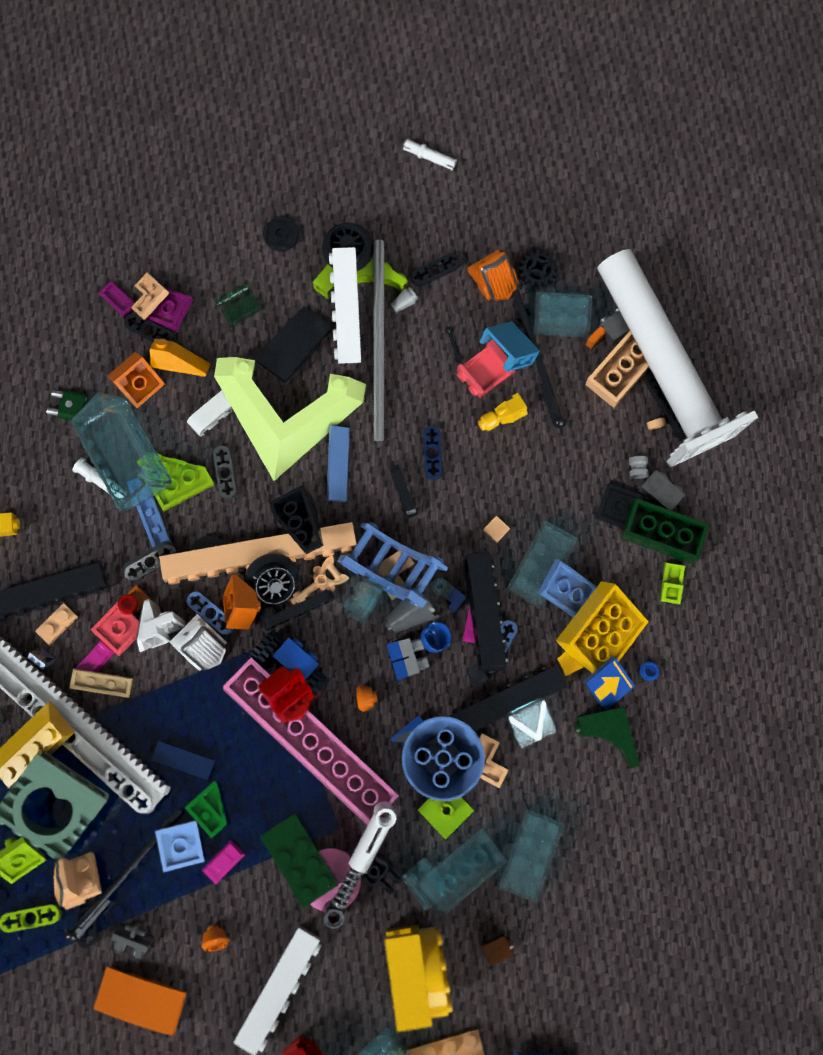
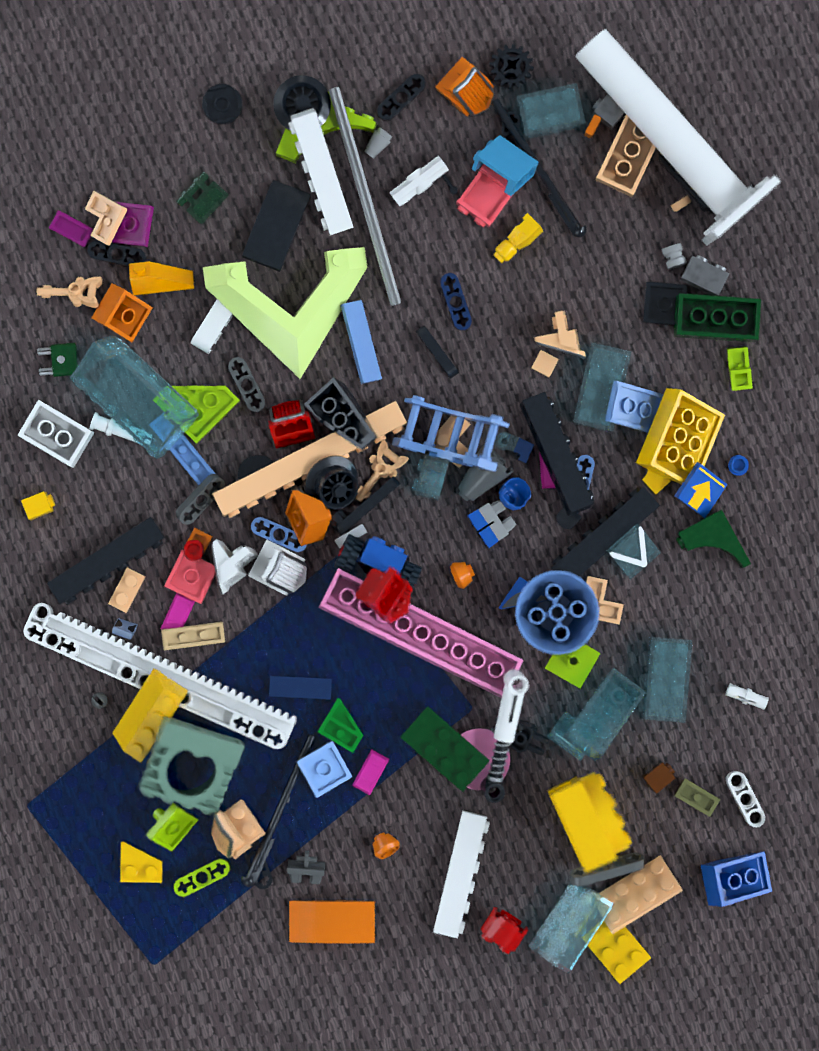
camera: 15 degrees left, 10 degrees up
none -> white brick [18,400,94,468]
none -> light nougat piece [37,276,103,308]
none -> red piece [268,400,315,449]
none -> white sticker [335,524,367,549]
none -> white piece [389,156,449,206]
none -> light nougat piece [535,311,586,359]
none -> dark grey beam [570,852,645,886]
none -> olive plate [674,778,720,817]
none -> white pin [725,683,769,710]
none -> white beam [726,771,765,827]

